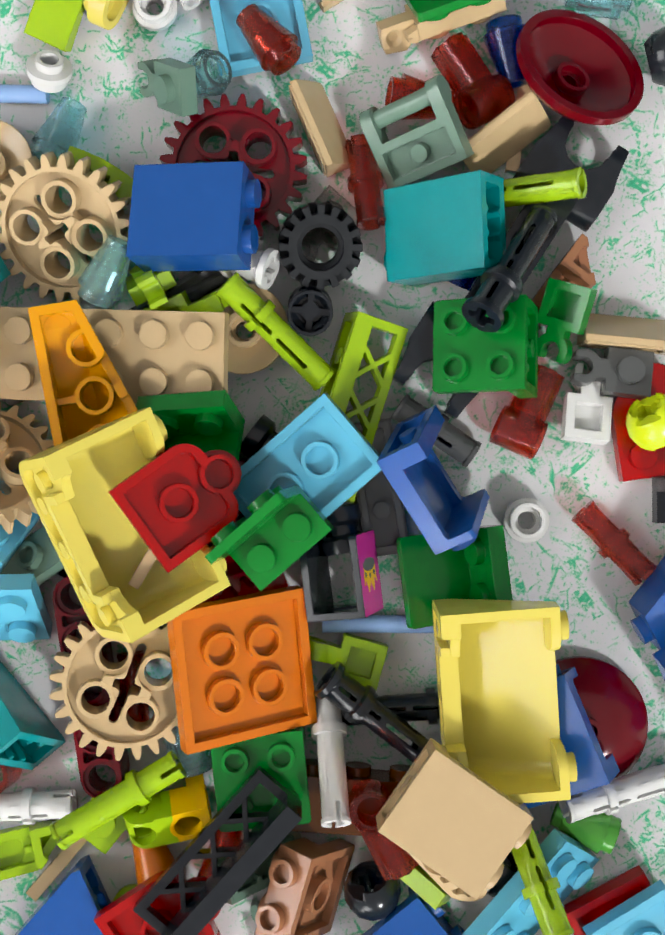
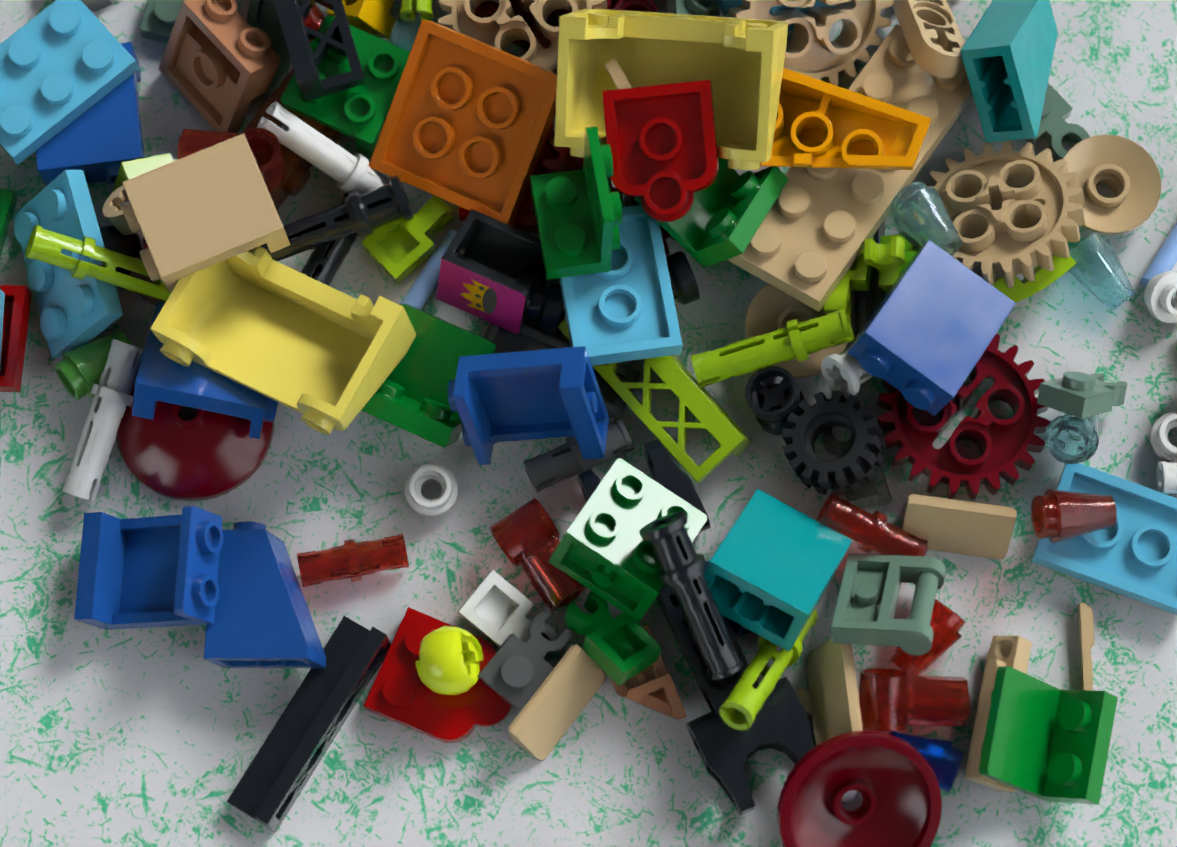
camera: 130 degrees right, 15 degrees down
black piece [344,860,401,921] -> none

